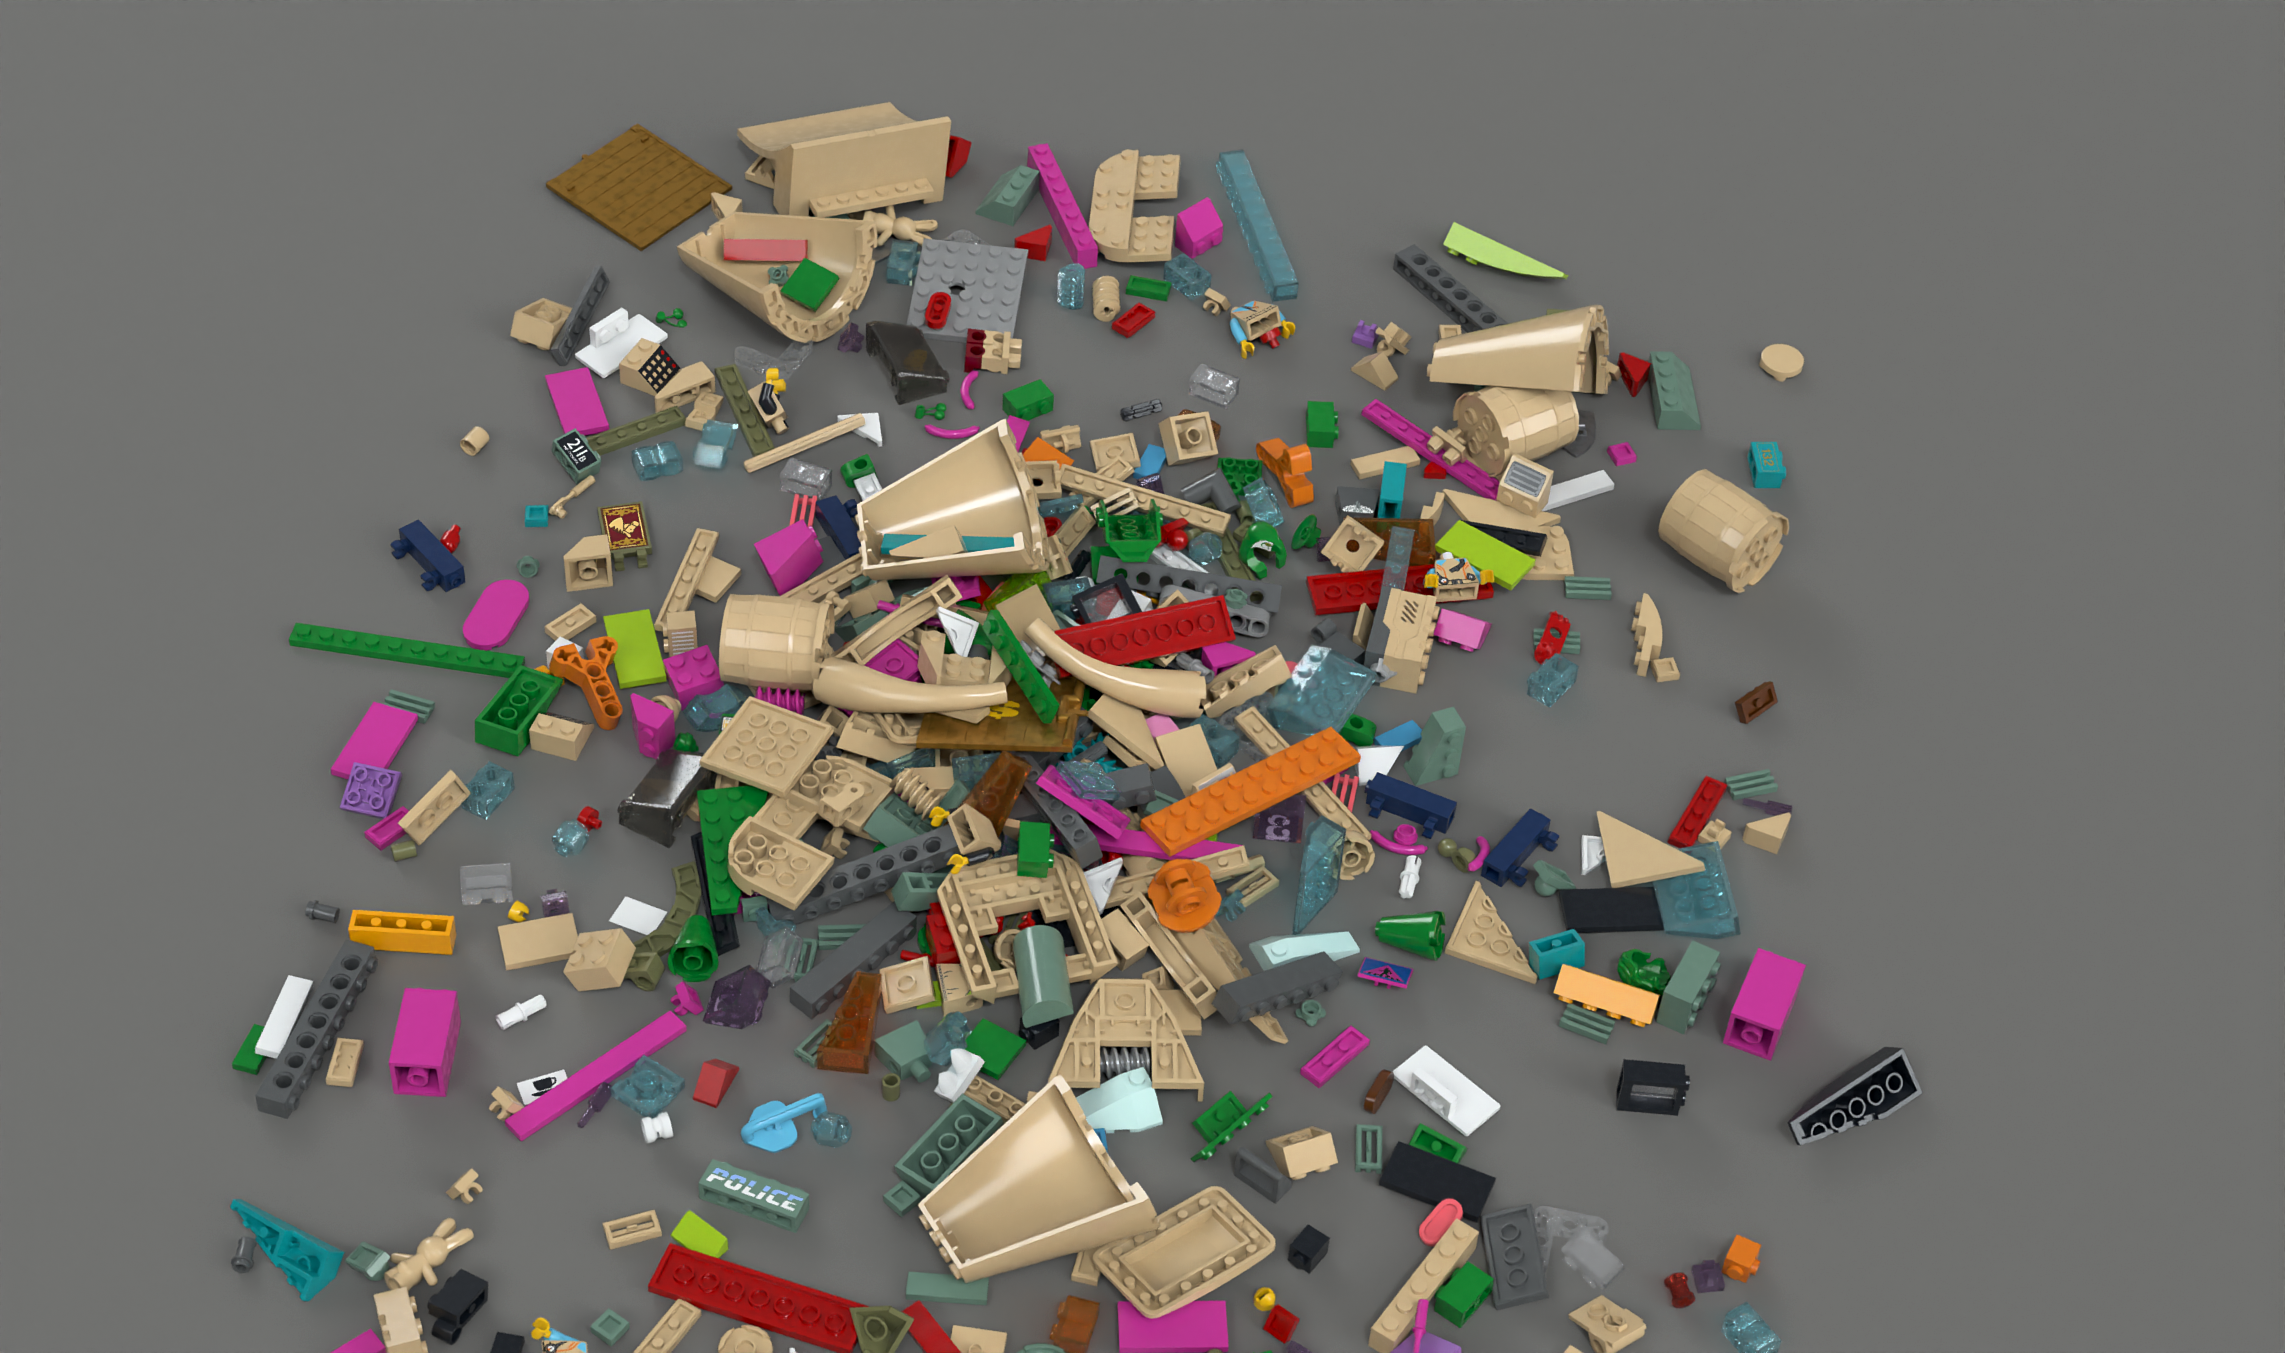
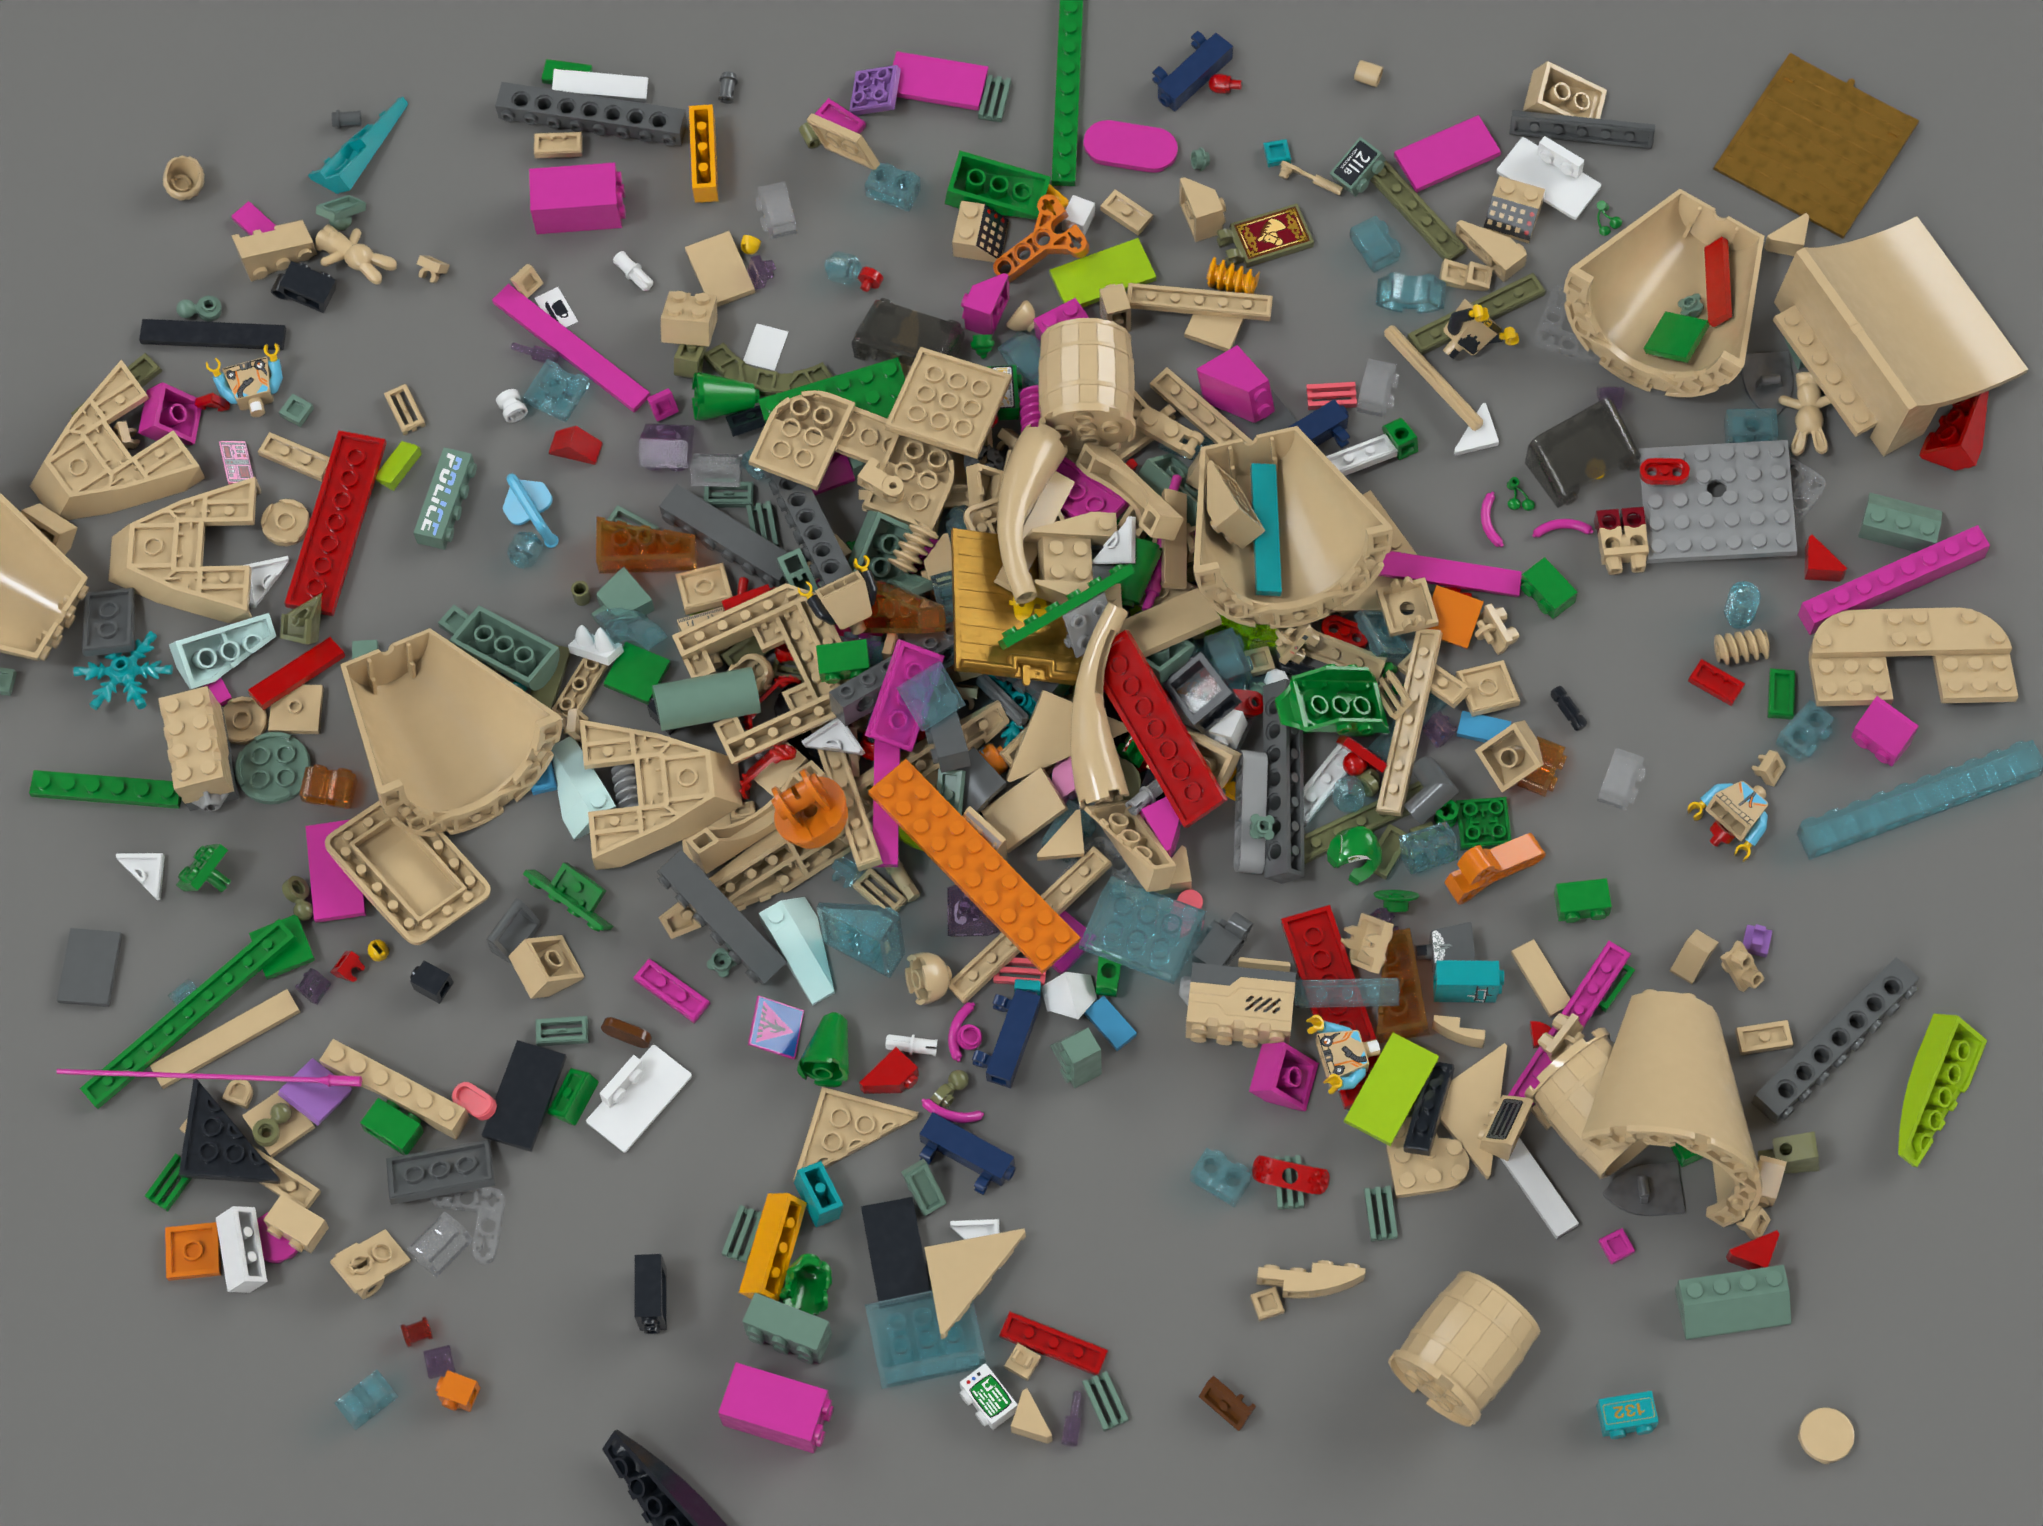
camera: 90 degrees right, 20 degrees up
none -> red piece [739,744,797,799]
none -> red slope [859,1047,919,1094]
none -> brick [959,1363,1018,1430]
none -> teal tile [1014,979,1041,996]
none -> tan tile [1037,810,1085,861]
none -> light orange piece [1206,257,1260,294]

